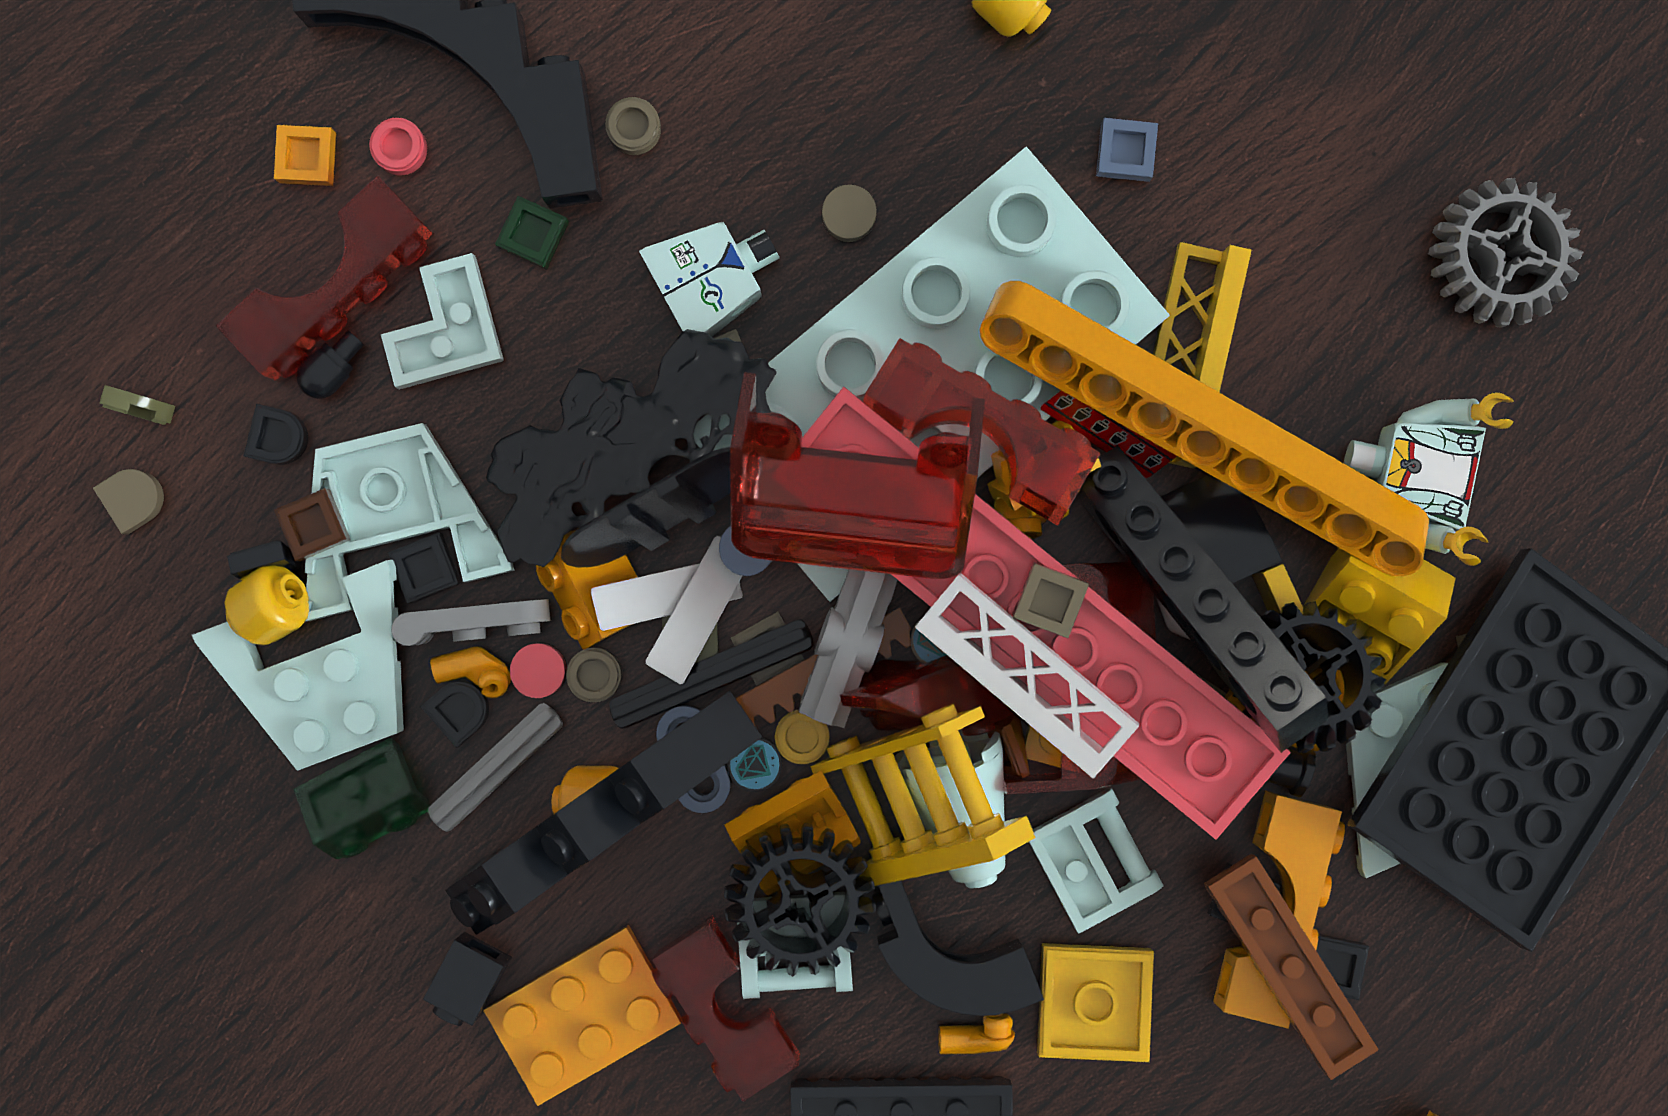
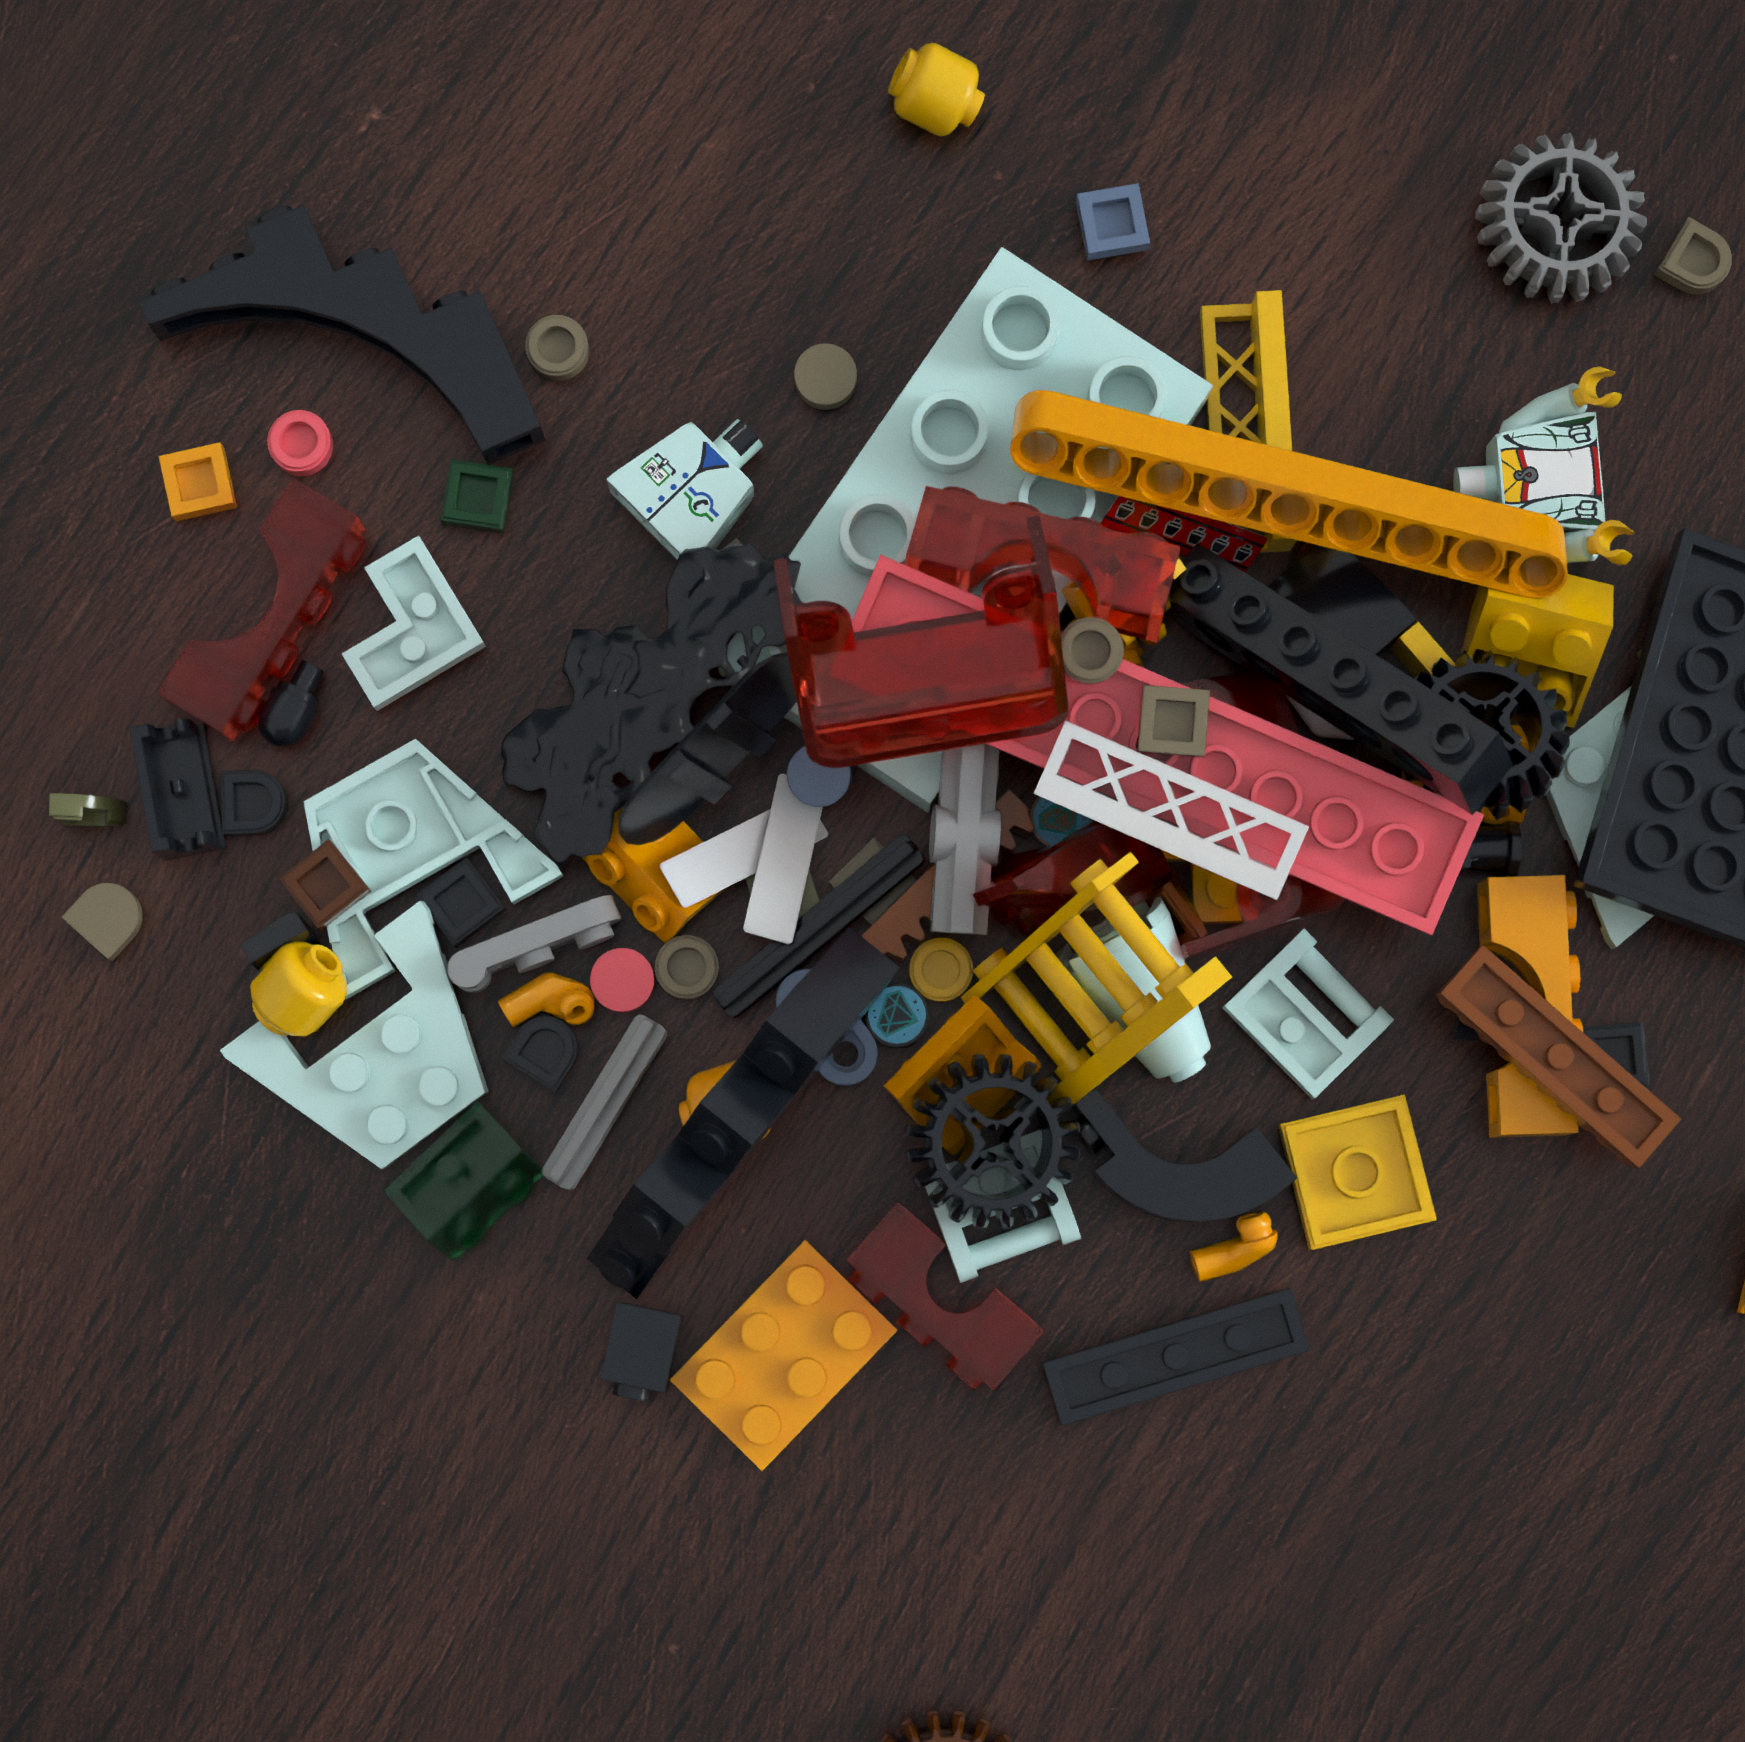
camera: 20 degrees left, 5 degrees down
none -> black hinge [129,719,227,861]
none -> dark tan tile [1057,617,1124,685]
none -> dark tan tile [1654,217,1732,295]

